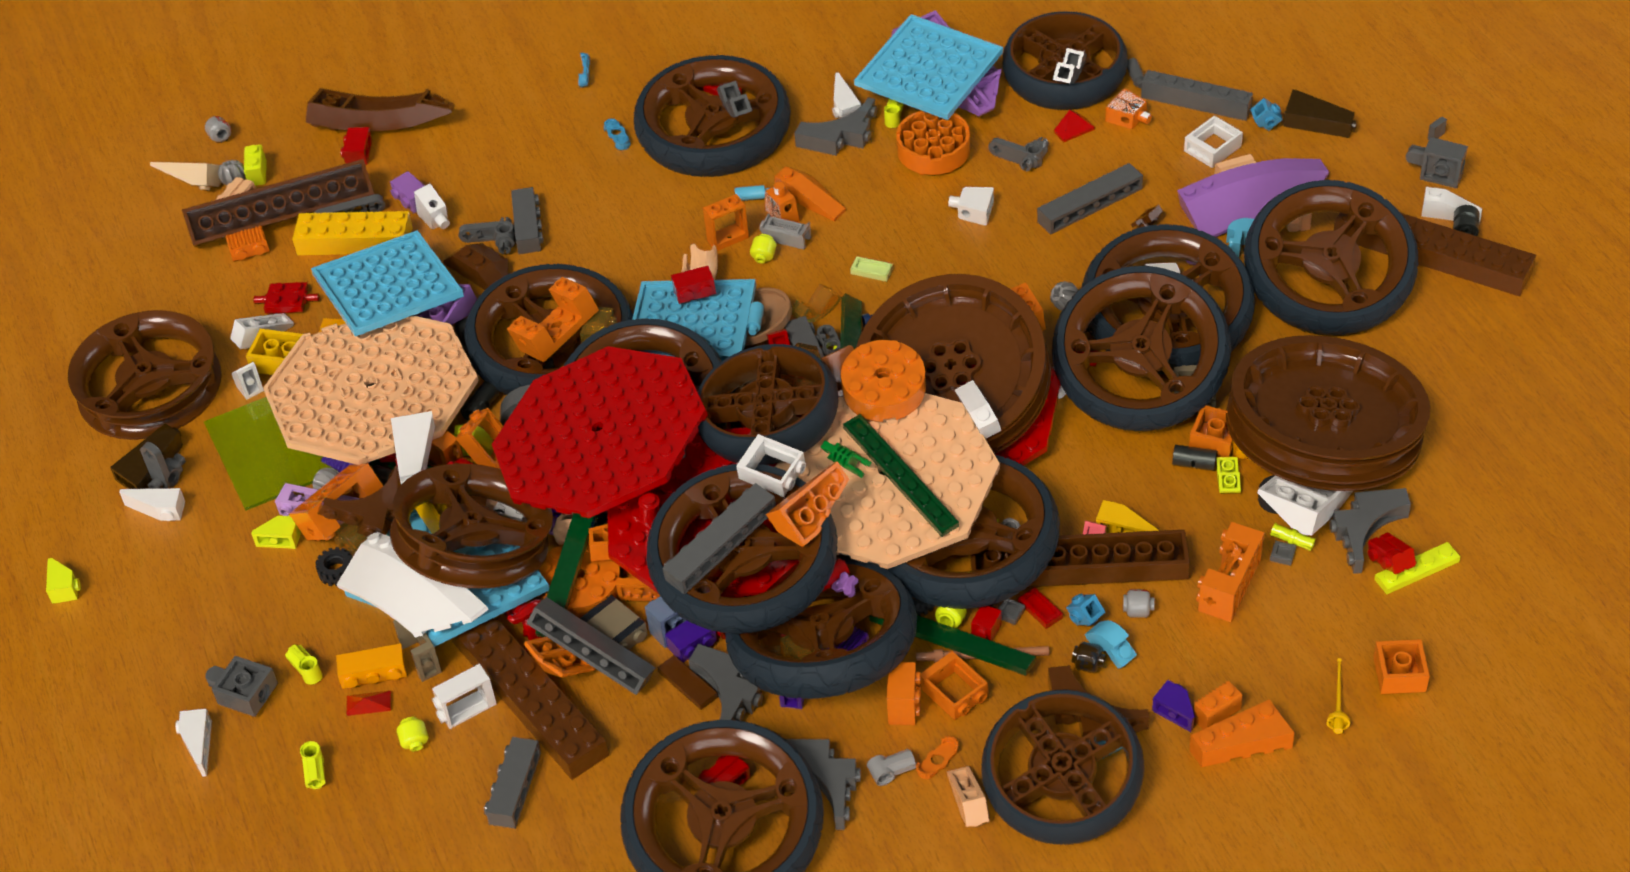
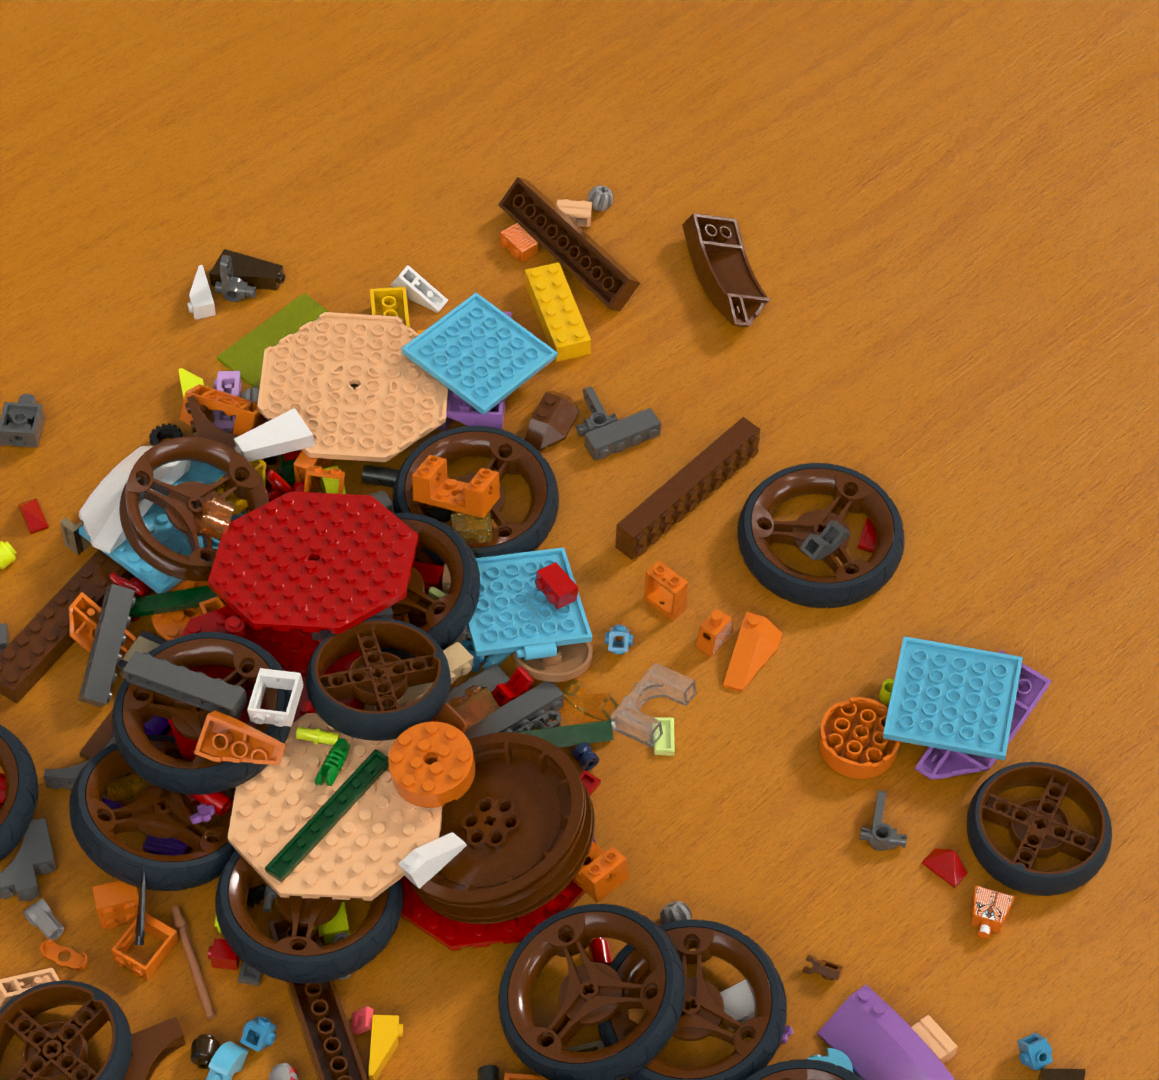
camera: 65 degrees right, 5 degrees up
neon yellow slope [46,558,81,604] -> none
reddish brown wheel [68,310,222,440] -> none
tan wedge [150,162,222,190] -> none
light grey head [205,116,231,142] -> none
white slope [232,362,264,400] -> none
neon yellow brick [244,144,267,186] -> none
red plate [253,282,319,314] -> none
neon yellow piece [285,644,323,685] -> none
dark grey beam [314,194,385,213] -> none
light orange brick [336,643,407,689] -> none
red brick [340,127,373,165] -> none
medium lavender brick [390,171,424,213] -> none
white torso [414,184,450,229] -> none
white window [432,664,497,729] -> none
dark azure piece [578,53,590,87] -> none
dark azure piece [604,119,630,150] -> none
light nougat hair [681,244,718,280] -> none
medium azure cylinder [735,185,769,200] -> none
neon yellow head [750,234,777,263] -> none
light grey window [760,214,811,250] -> none
dark grey arch [795,97,877,156] -> none
white slope [832,72,861,119] -> none
dark green tile [869,615,1036,676] -> none
white torso [948,187,994,226] -> none
red tile [1018,587,1063,629] -> none
dark grey brick [1037,163,1143,235] -> none
brick [1053,48,1087,84] -> none
dark grey cylinder [1127,58,1144,88] -> none
dark grey brick [1141,70,1253,121] -> none
white window [1184,116,1243,168] -> none
none -> black bar [135,872,146,946]
none -> clear orange brick [198,495,235,541]
none -> neon yellow pin [296,726,340,746]
none -> dark azure brick [605,625,633,654]
none -> clear arch [610,663,697,747]
none -> reddish brown brick [615,417,760,560]

